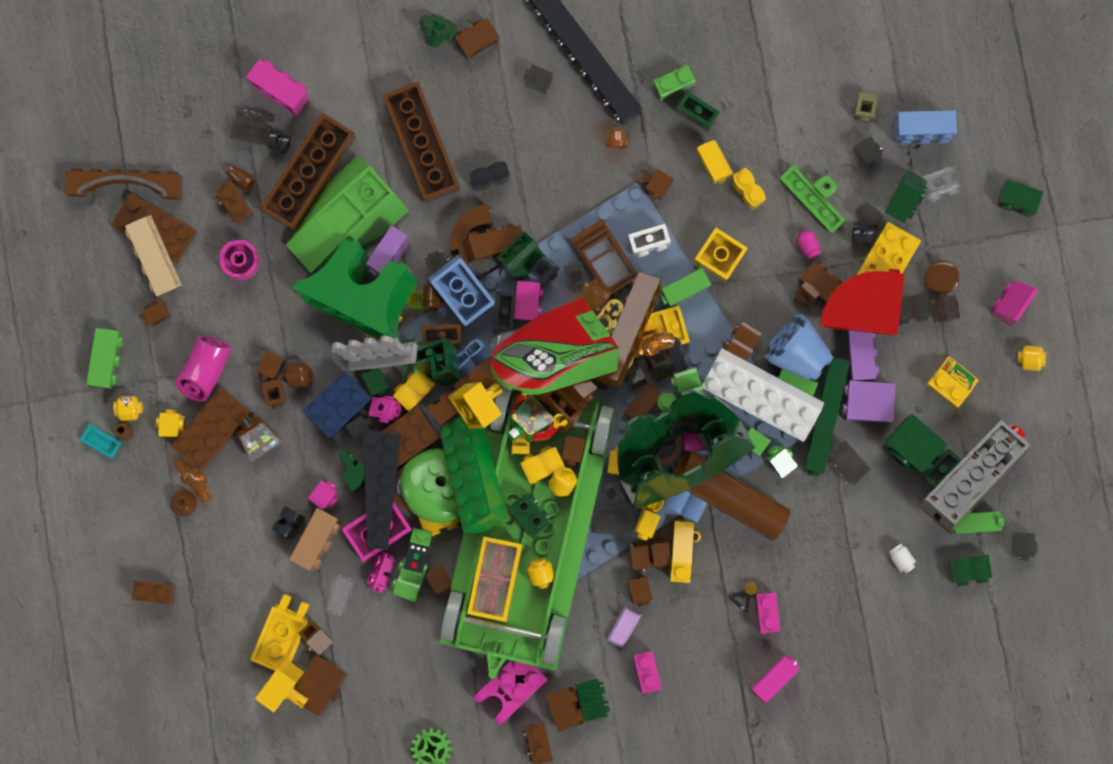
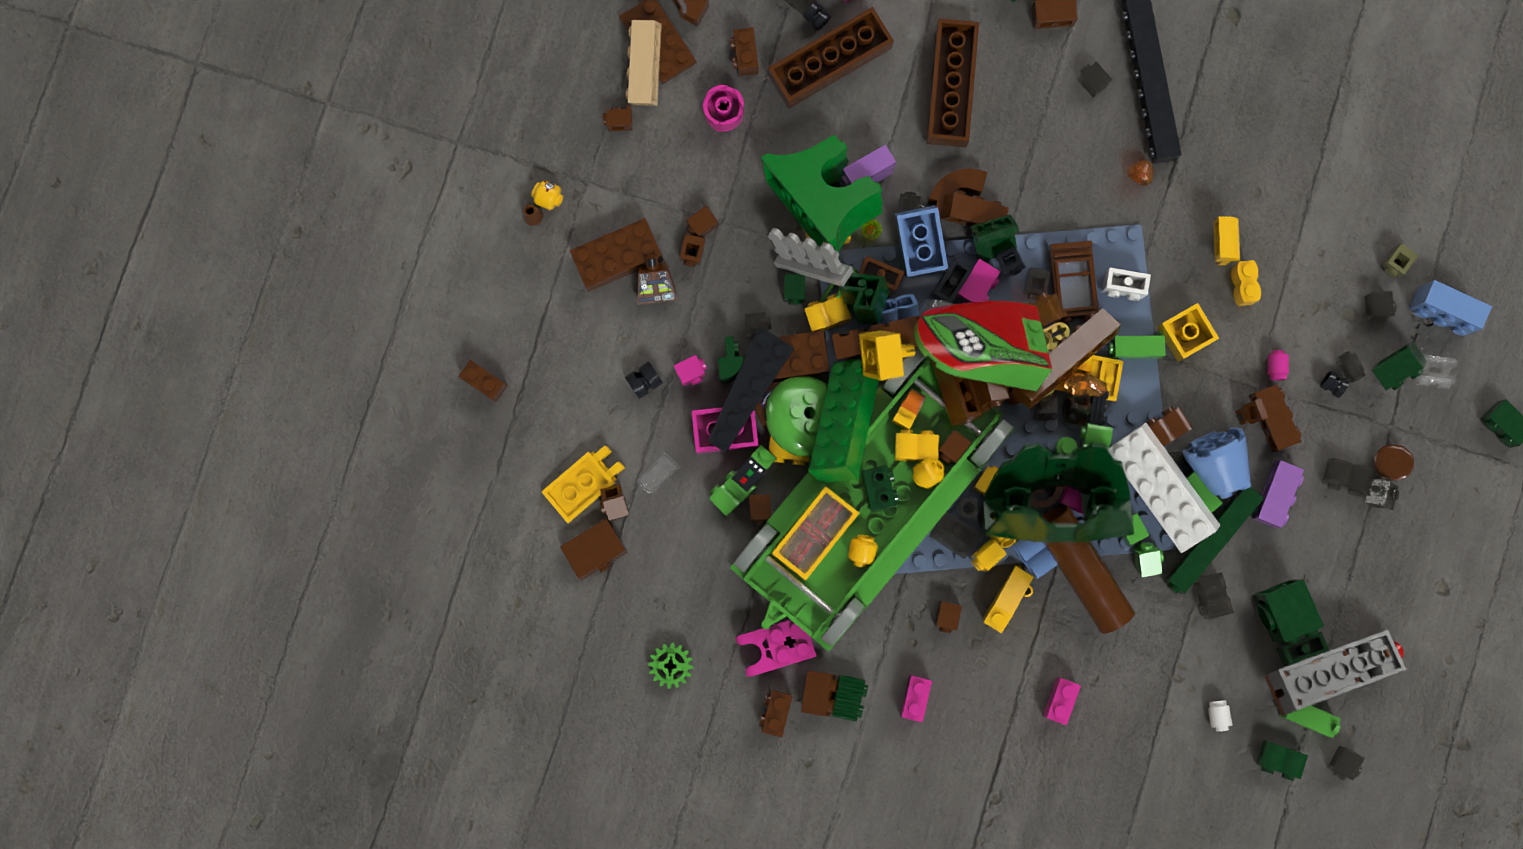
camera: 30 degrees right, 0 degrees up
teal tile [79,424,122,459] -> none
bright green brick [86,328,124,390] -> none
yellow brick [156,410,185,438] -> none
reddish brown brick [170,490,197,517] -> none
dark pink brick [175,335,232,402] -> none
clear orange arm [176,460,212,502] -> none
reddish brown cone [226,165,255,191] -> none
yellow brick [255,658,308,713] -> none
reddish brown head [283,362,313,388] -> none
bright green wedge [286,156,409,274] -> none
medium nougat brick [289,508,342,572] -> none
dark blue brick [303,371,372,440] -> none
dark pink hinge [367,552,395,593] -> none
dark pink brick [368,395,401,424] -> none
reddish brown brick [422,282,442,311] -> none
black brick [469,161,510,191] -> none
torso [507,391,567,442] -> none
lavender tile [607,606,641,649] -> none
reddish brown tile [624,382,662,419] -> none
reddish brown piece [629,537,671,572] -> none
reddish brown brick [636,169,674,201] -> none
bright green brick [652,64,696,102] -> none
dark green brick [676,91,720,132] -> none
black piece [729,582,757,613] -> none
dark pink brick [749,656,799,703] -> none
bright green plate [779,165,846,234] -> none
red brick [819,269,905,336] -> none
medium lavender brick [842,380,896,424] -> none
yellow plate [857,222,921,275] -> none
yellow slope [925,356,978,410] -> none
dark pink slope [991,280,1038,326] -> none
yellow head [1018,346,1046,371] -> none

